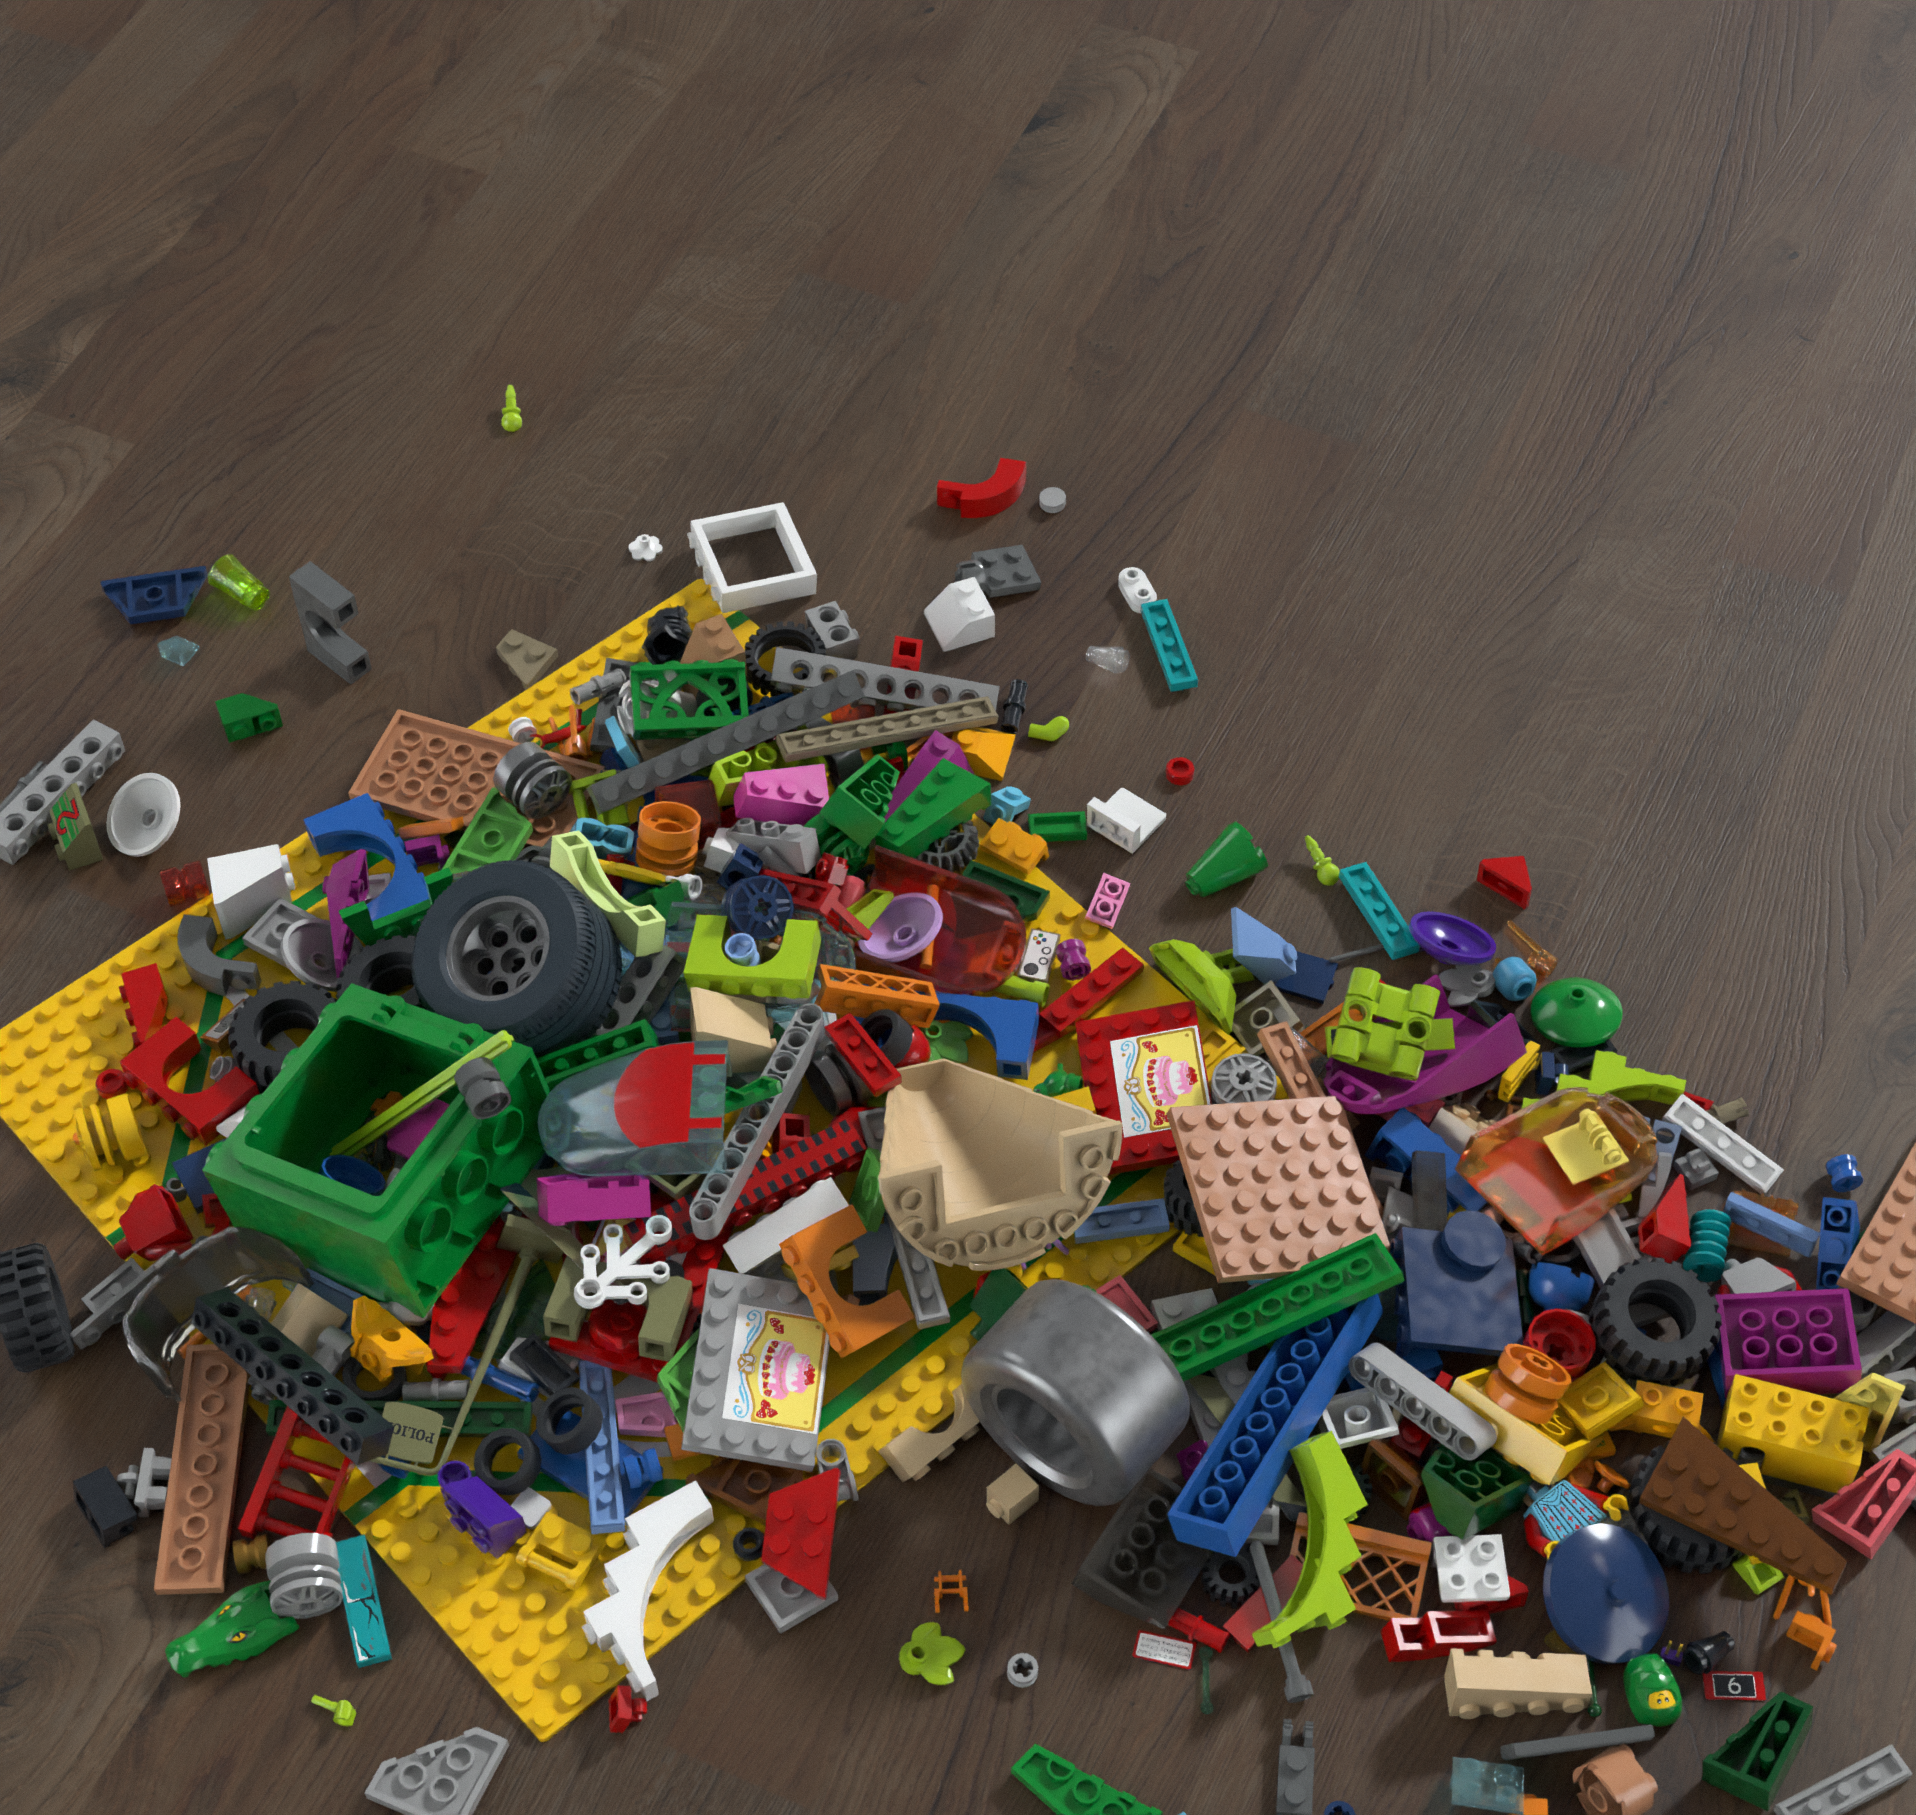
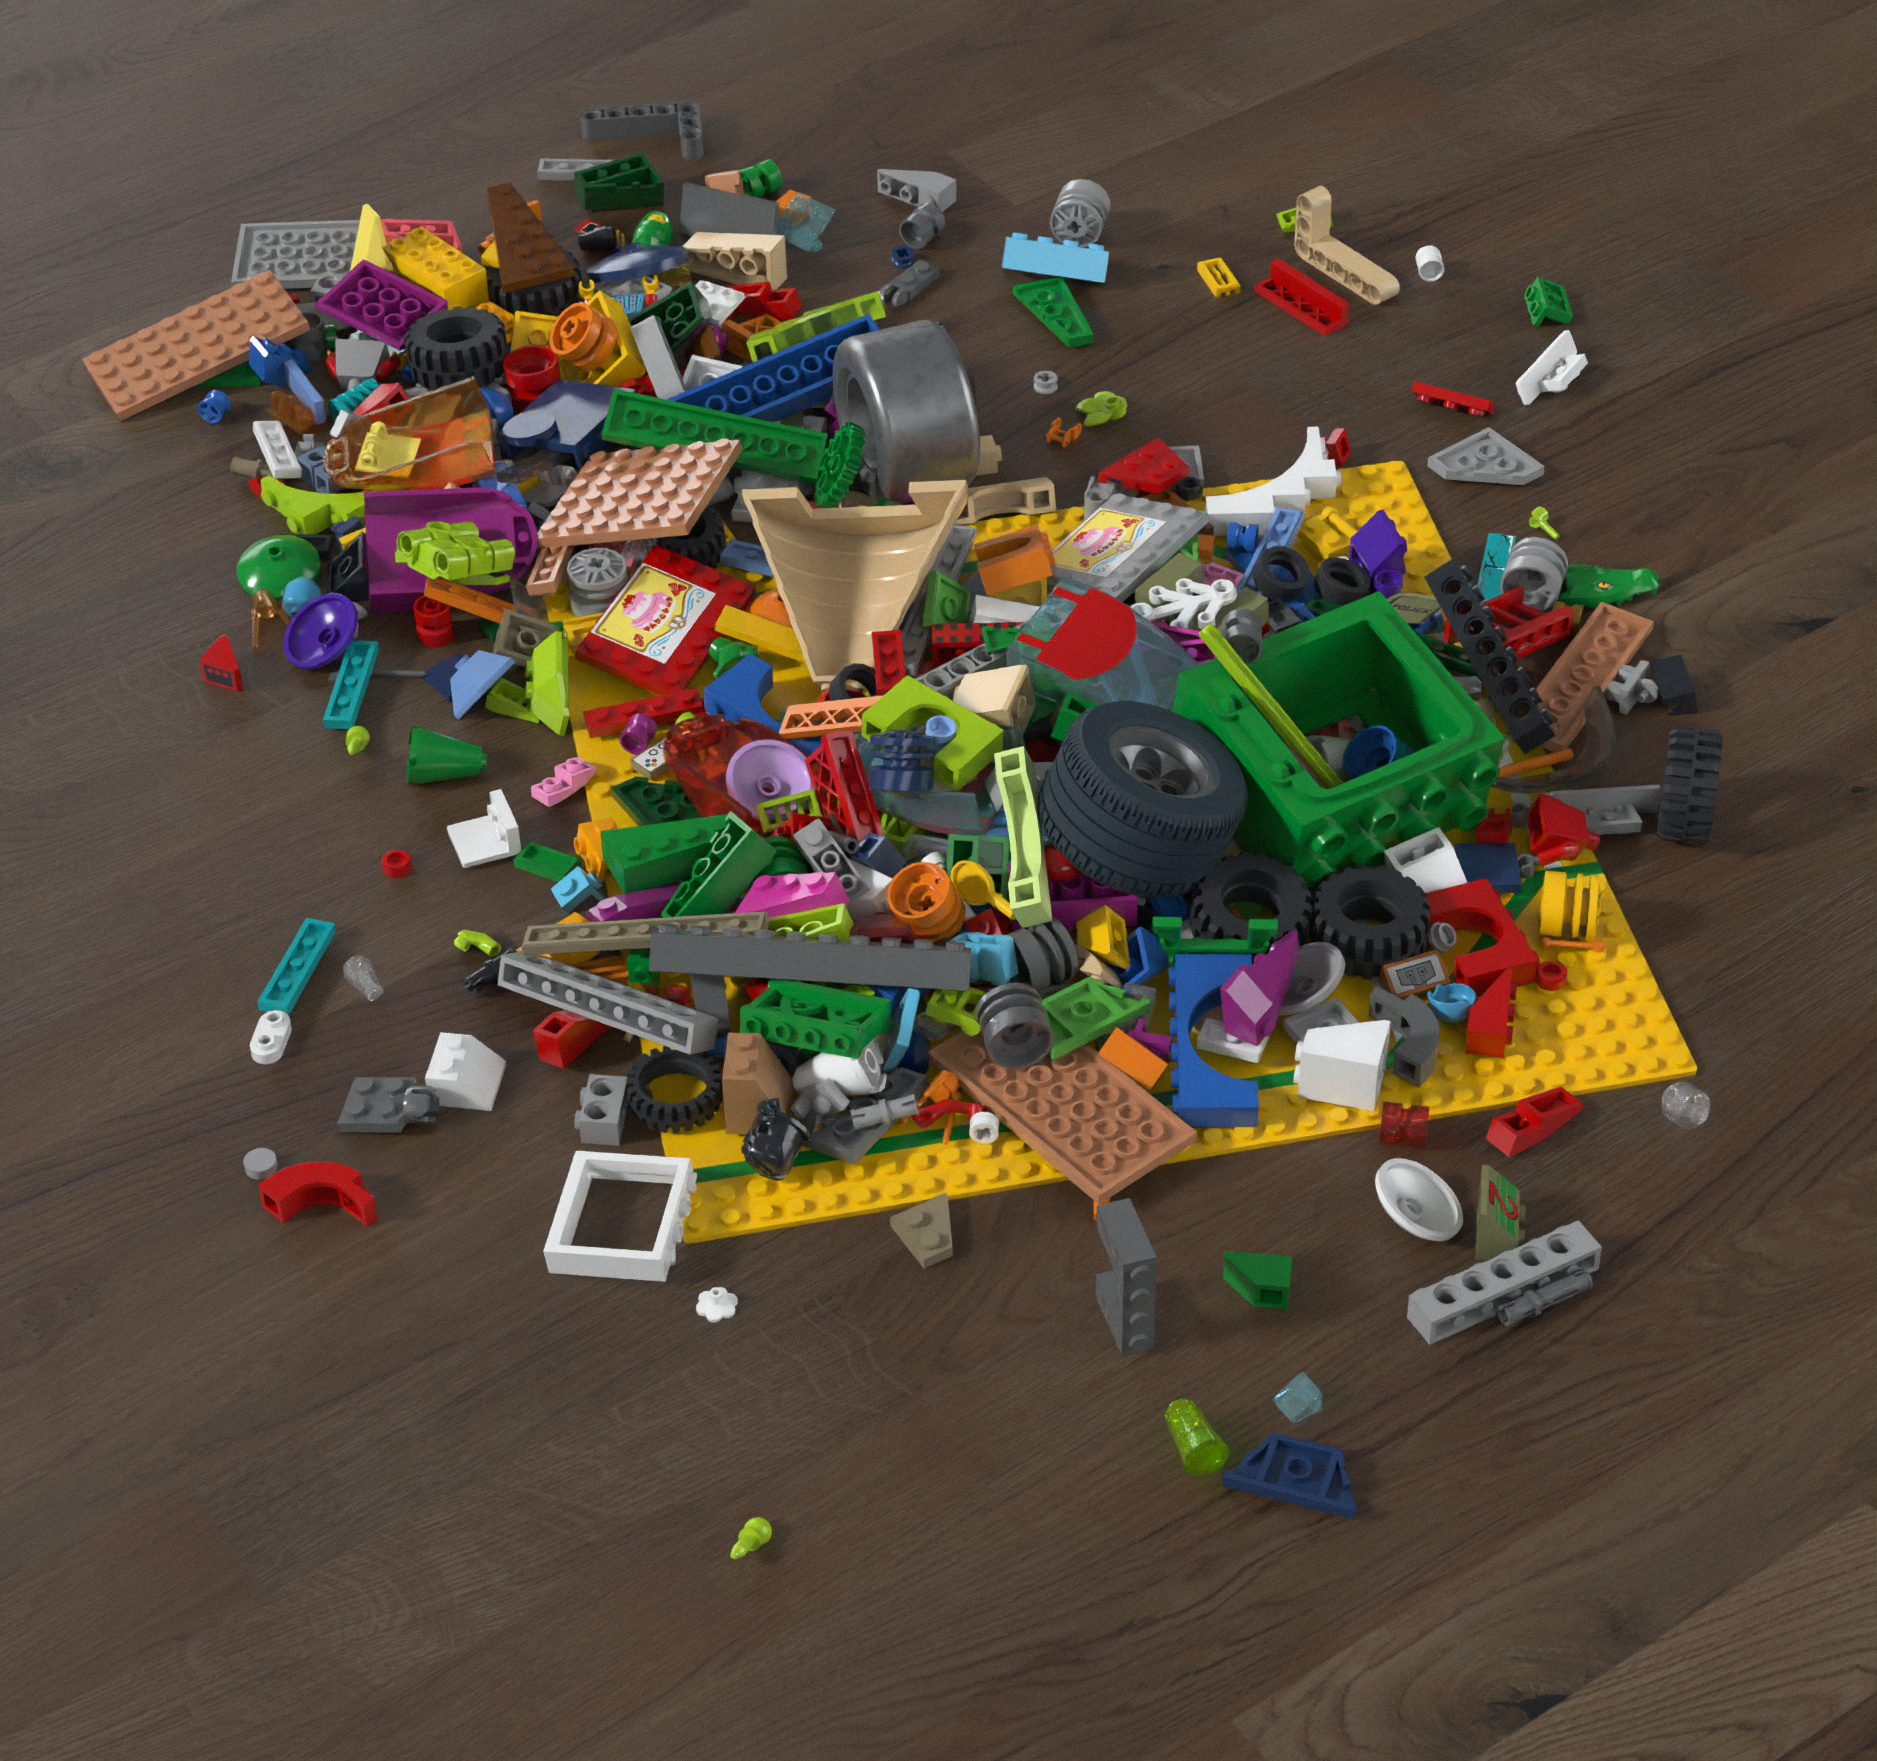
camera: 150 degrees left, 10 degrees down
none -> dark azure hair [1427,983,1478,1024]
none -> red slope [1486,1086,1584,1157]

